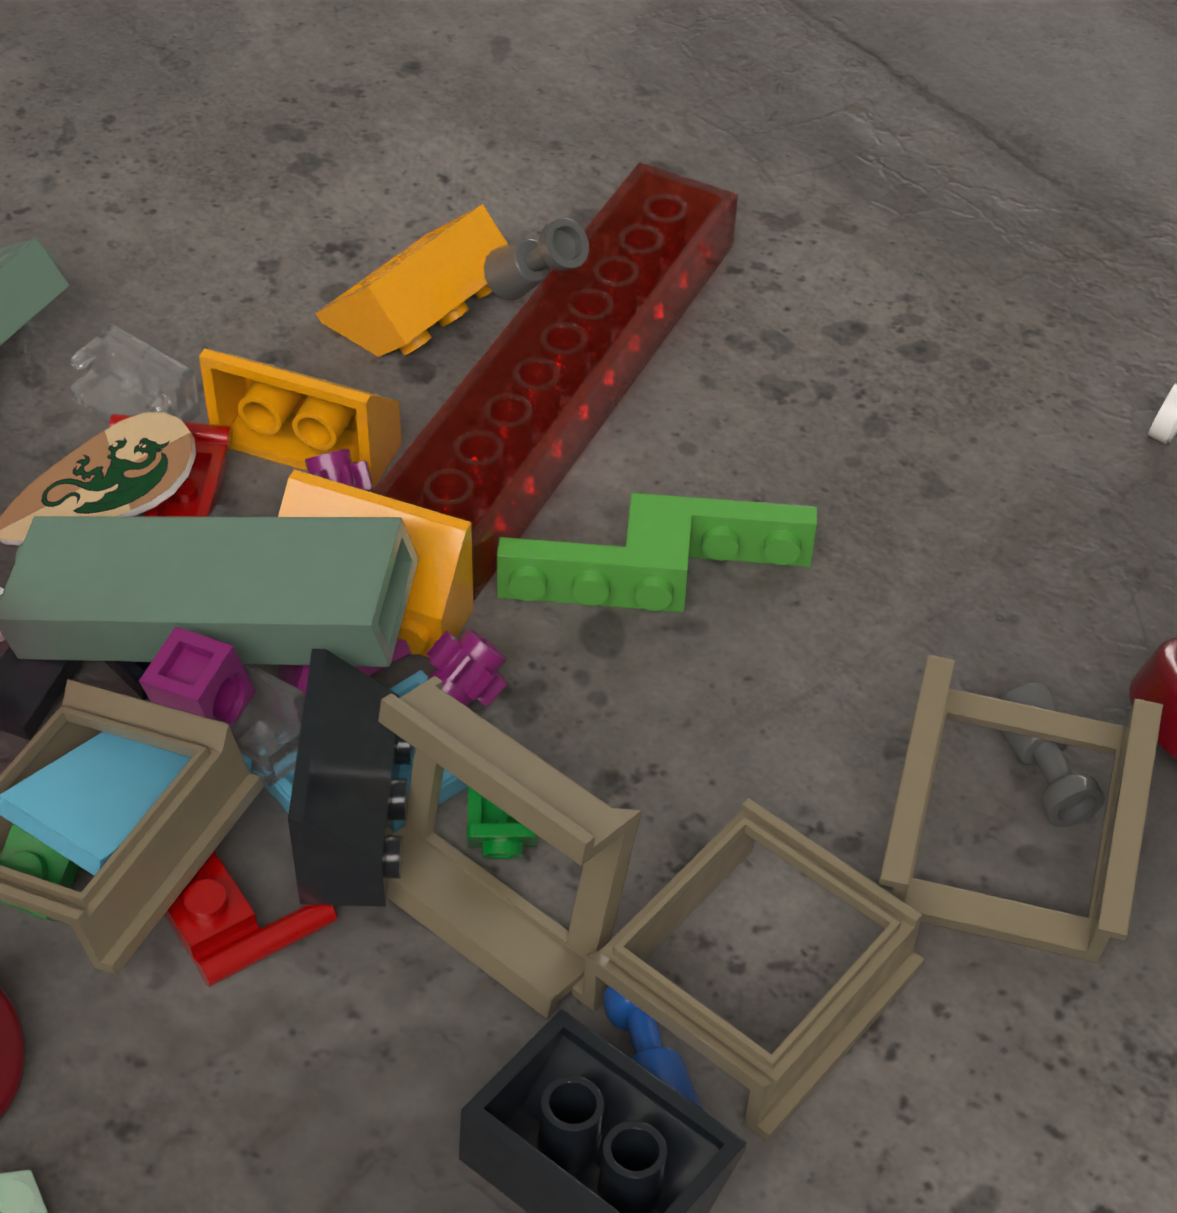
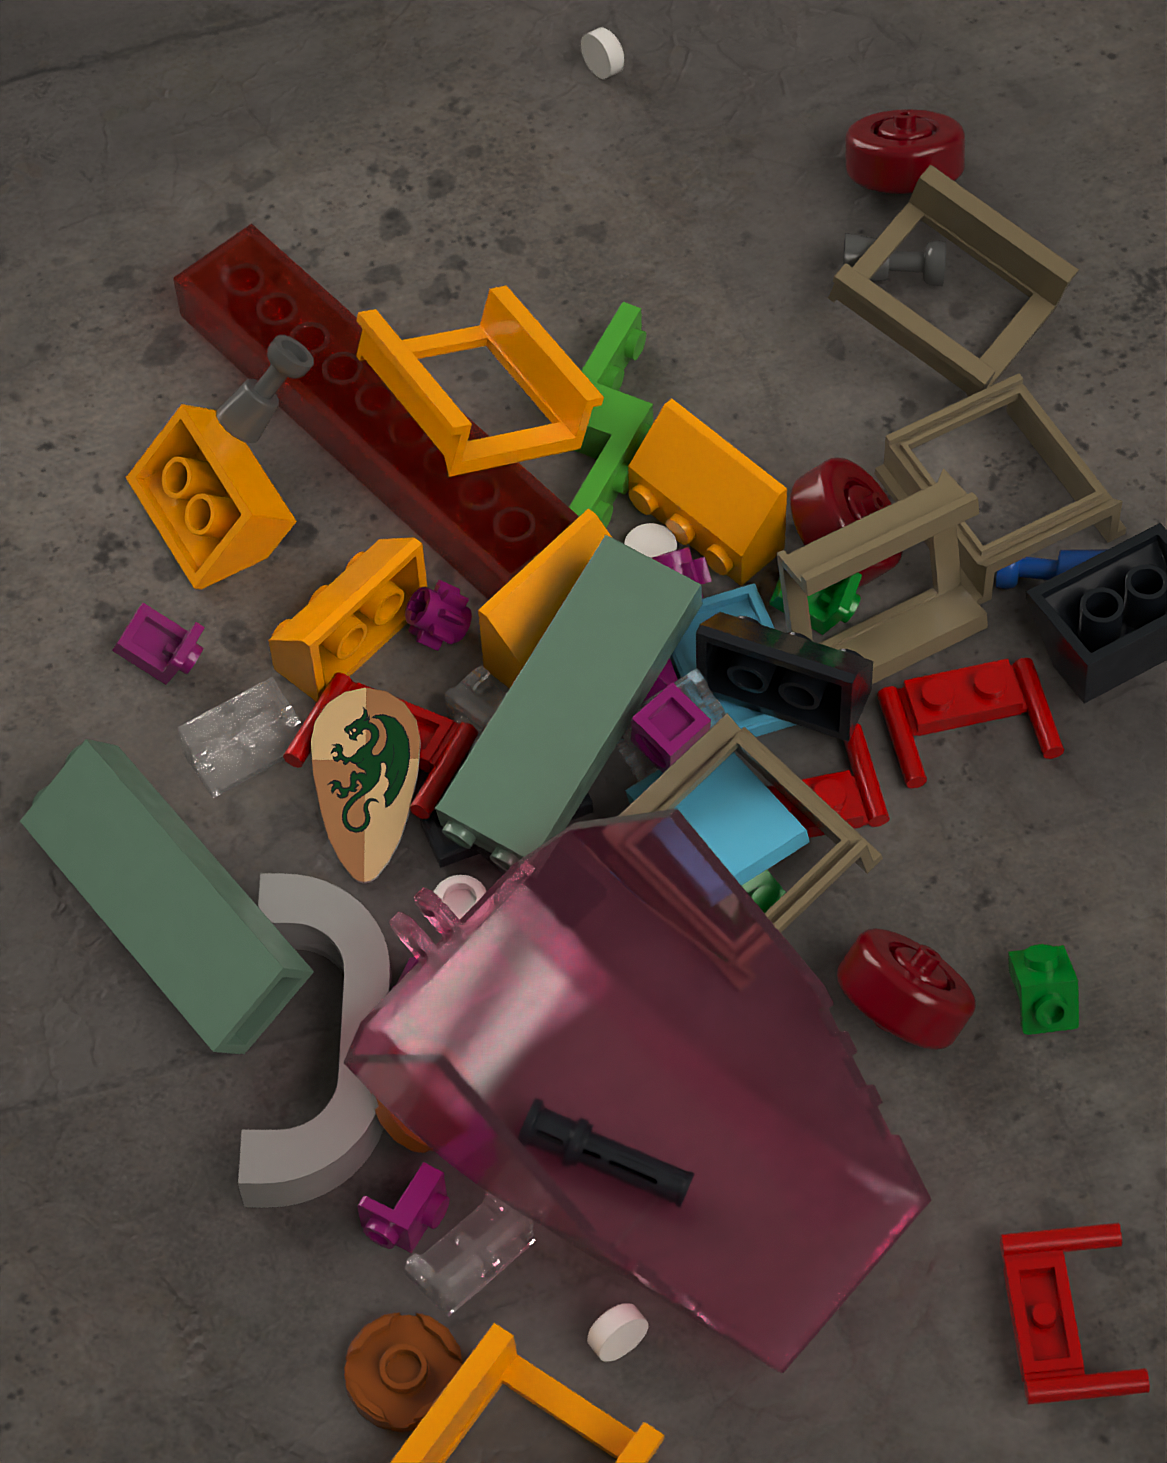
camera: 65 degrees left, 10 degrees up
none -> magenta bracket [112,602,205,685]
none -> light orange piece [356,285,604,477]
none -> white tile [624,523,677,558]
none -> light orange slope [628,398,787,586]
none -> dark red wheel [790,457,903,587]
none -> red plate [877,657,1064,788]

